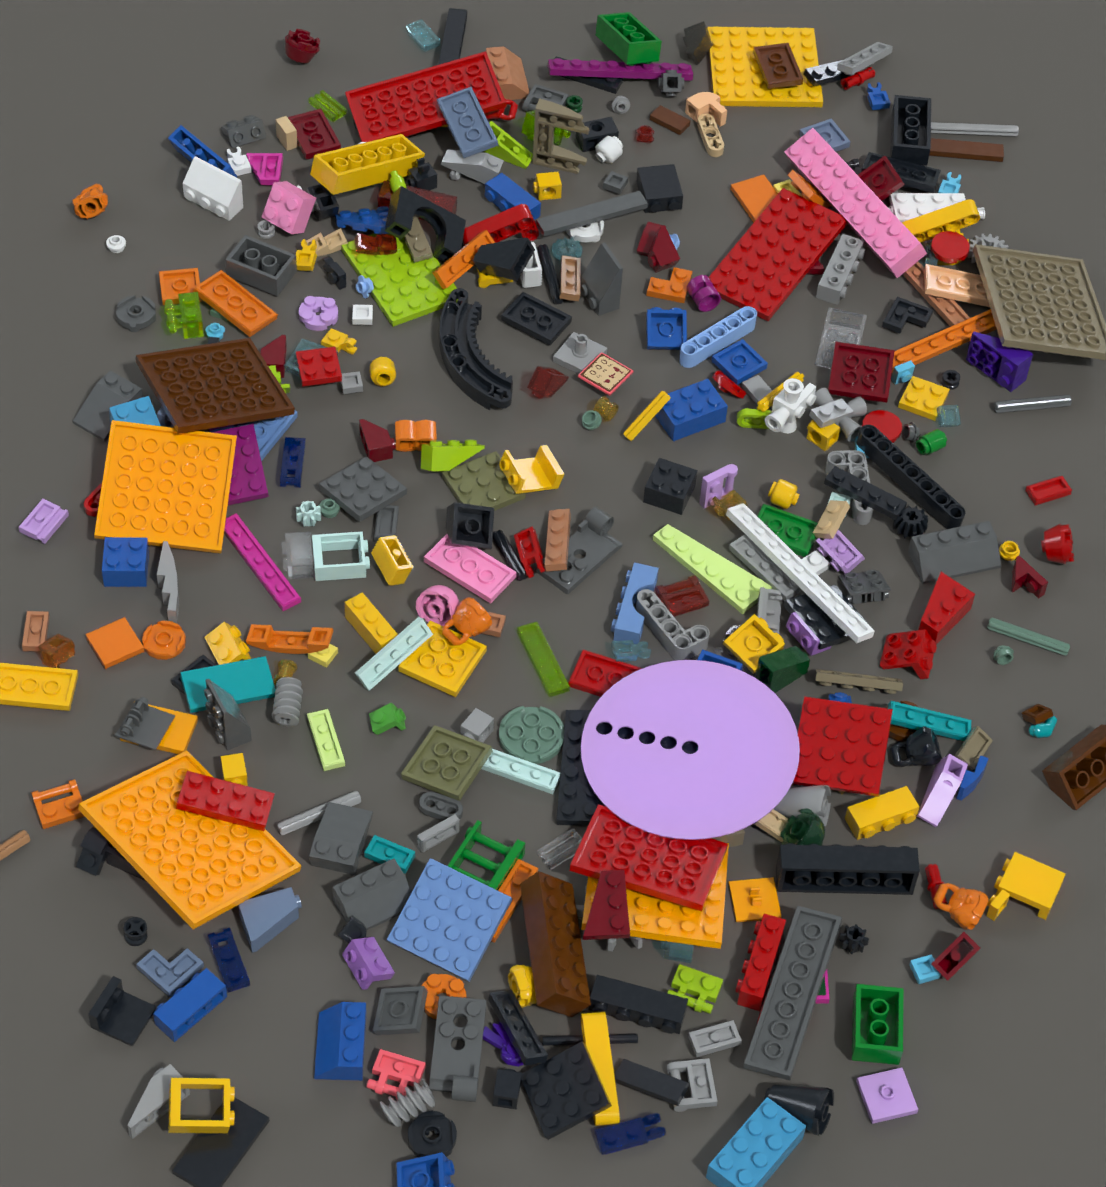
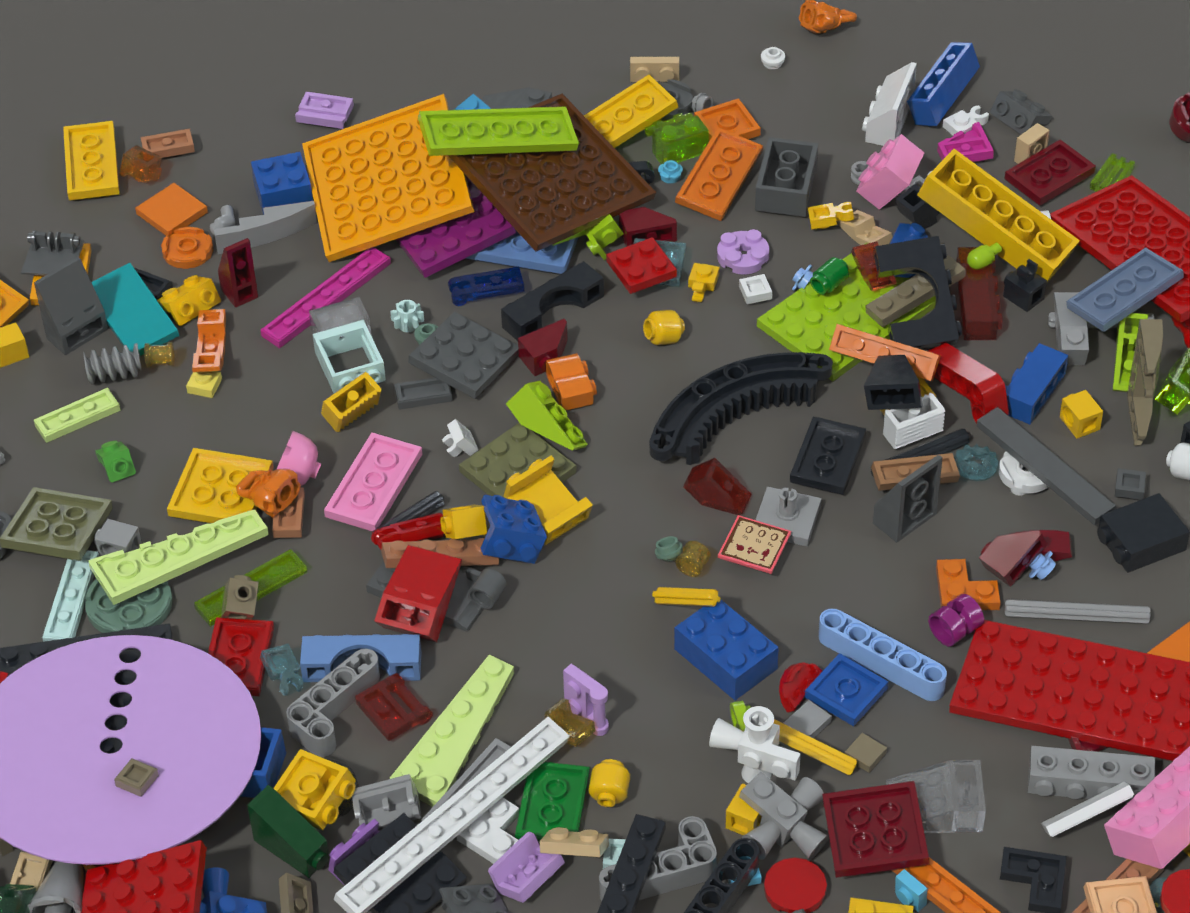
camera: 80 degrees right, 5 degrees down
black plate [322,256,346,290] -> none
light grey plate [341,371,363,394] -> none
yellow brick [345,592,398,654] -> none
light aqua plate [355,617,433,691] -> none
black slope [445,502,494,550] -> none
black brick [643,458,698,515] -> none
blue plate [646,307,687,350] -> none
none -> yellowish green wing [88,509,269,605]
none -> dark tan tile [114,758,159,797]
none -> light grey arm [210,205,236,235]
none -> dark red slope [218,238,258,308]
none -> dark tan brick [221,575,259,620]
none -> red slope [374,545,462,643]
none -> lime plate [418,107,579,156]
none -> yellow brick [440,504,487,539]
none -> white tile [442,419,479,457]
none -> blue bracket [481,495,547,564]
none -> black arch [501,261,604,341]
none -> yellow plate [584,74,678,148]
none -> tan plate [630,57,679,82]
none -> light grey plate [691,93,713,112]
none -> green brick [810,257,849,295]
none -> dark tan tile [845,733,887,773]
none -> light grey axle [1004,599,1151,624]
none -> white tile [1041,782,1134,837]

